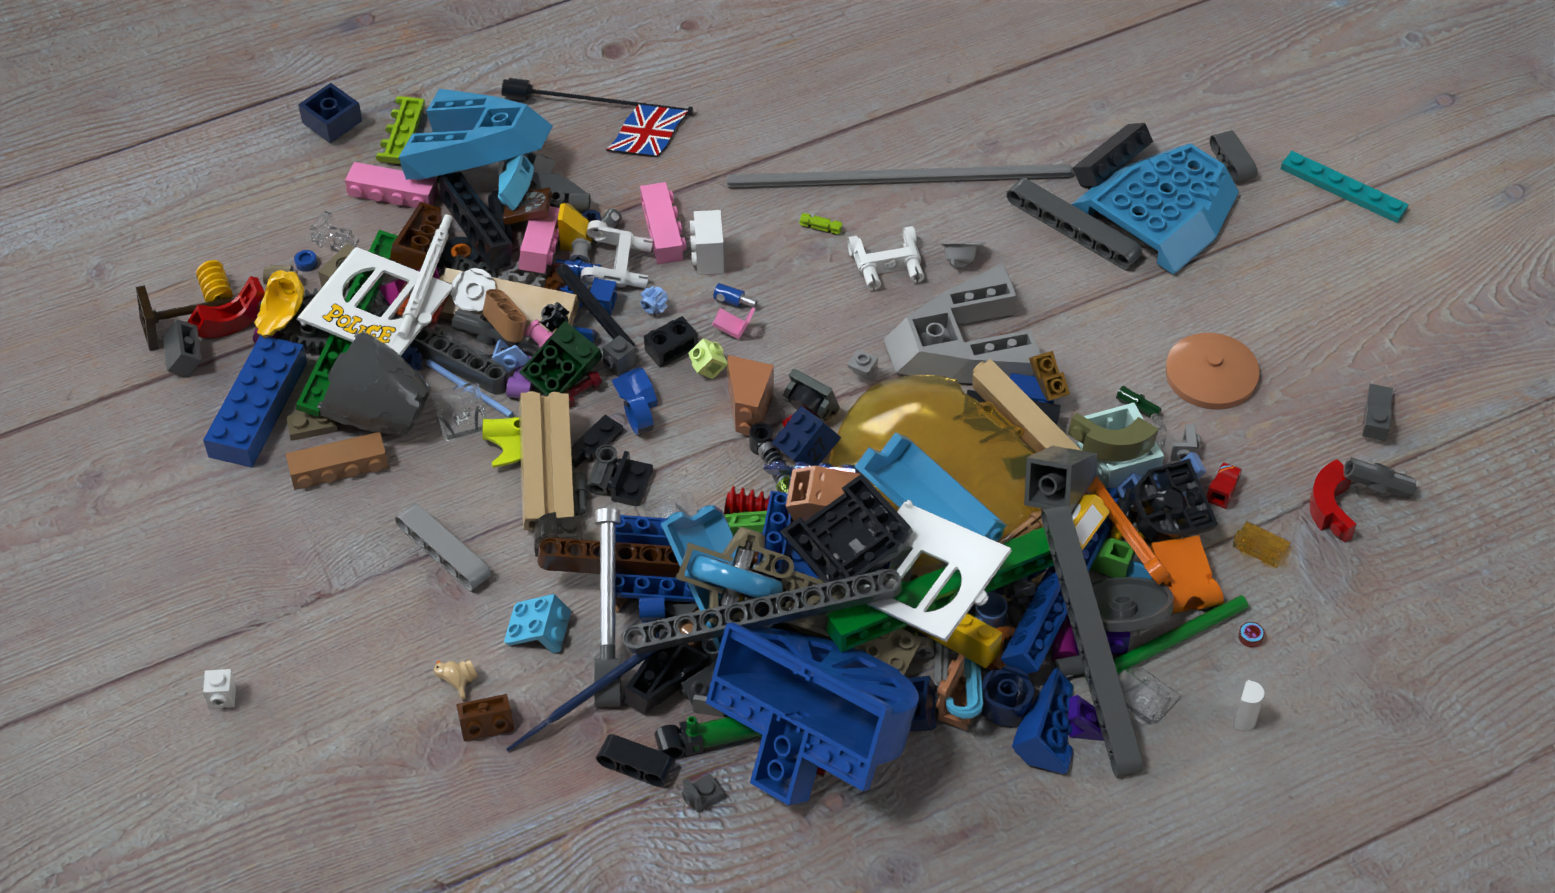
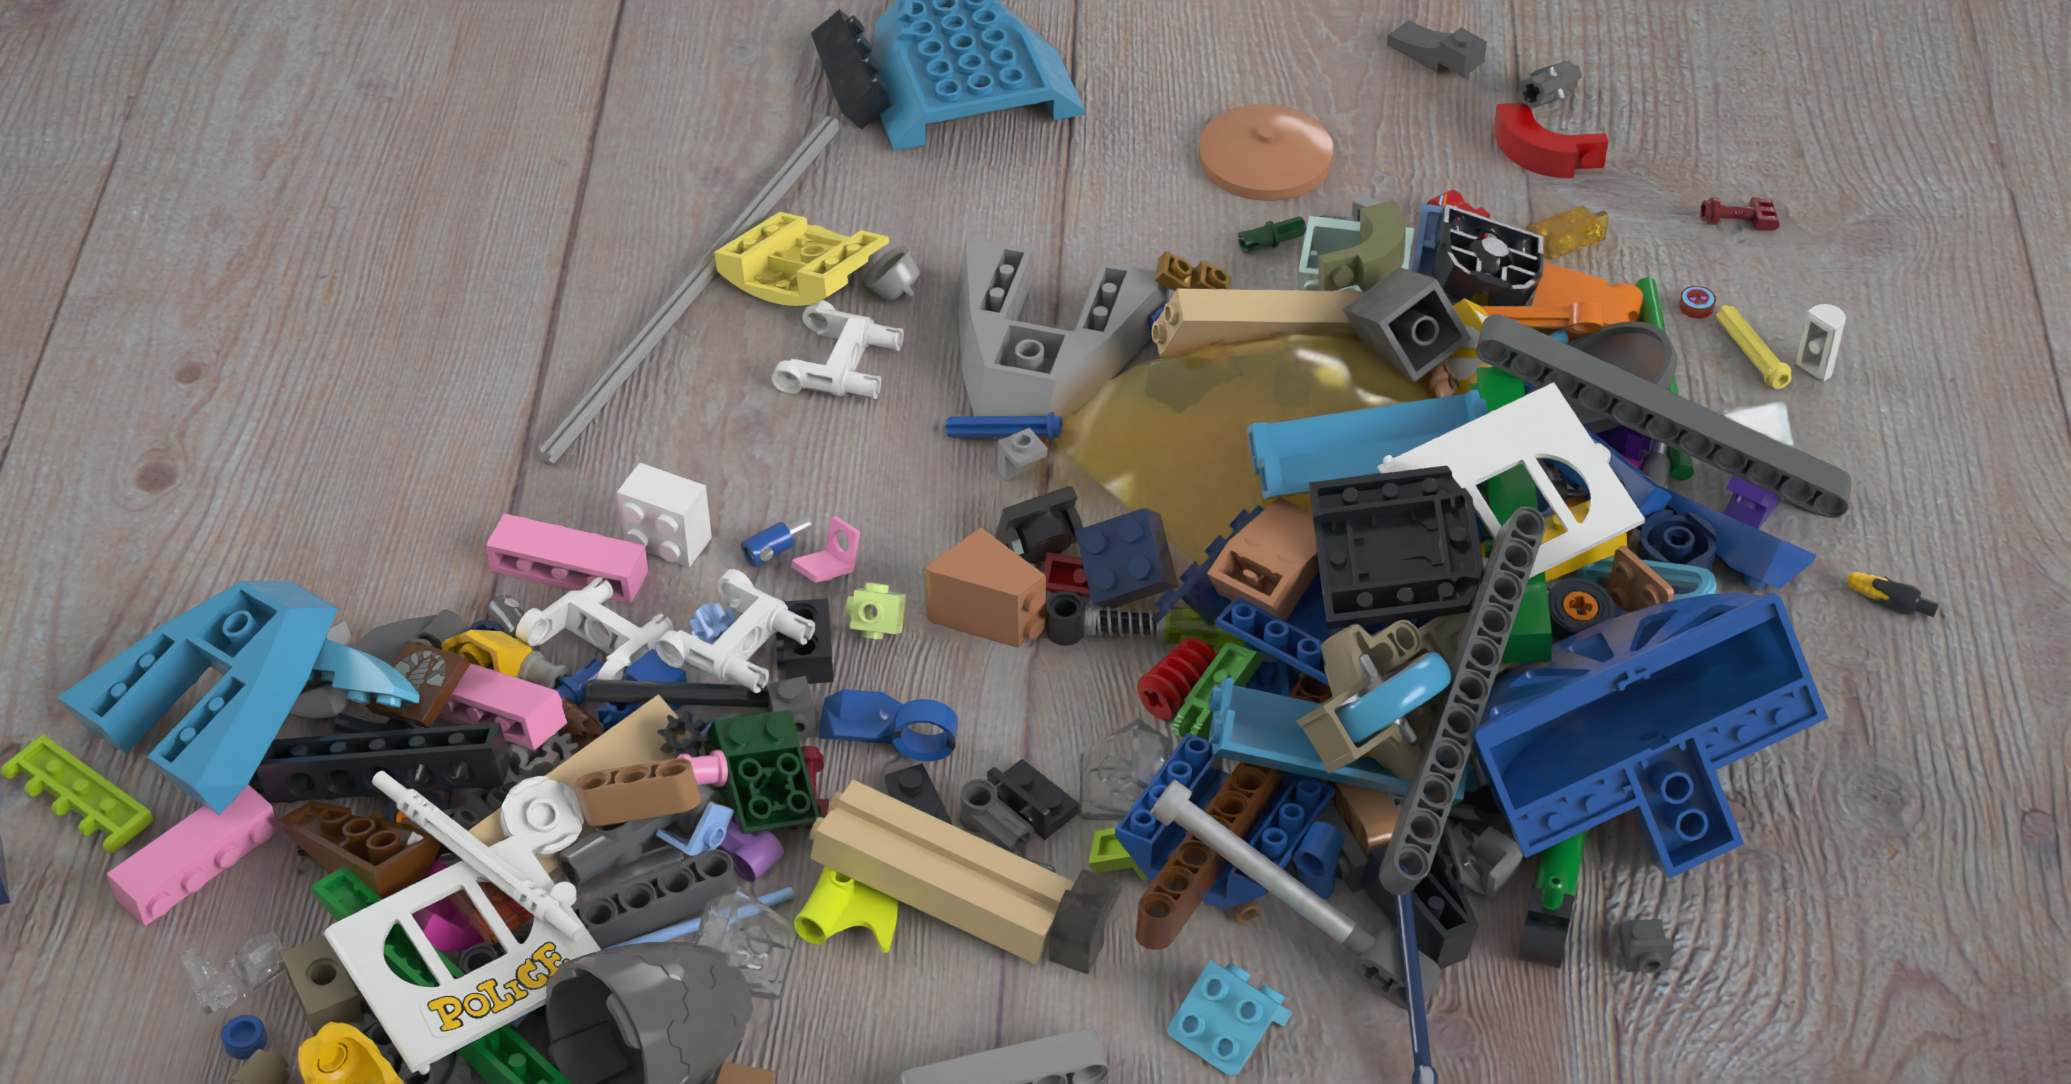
camera: 60 degrees left, 5 degrees down
flag [501,78,693,158] -> none
black beam [596,734,675,787] -> none
lime axle [800,213,843,234] -> none
dark grey beam [1006,178,1143,269] -> none
none -> white connector [655,569,815,693]
none -> light yellow slope [714,212,889,306]
none -> blue axle [945,412,1063,441]
none -> black bush [1547,578,1615,640]
none -> dark red hinge [1700,197,1780,231]
none -> light yellow axle [1716,305,1792,389]
none -> black piece [1847,572,1939,617]

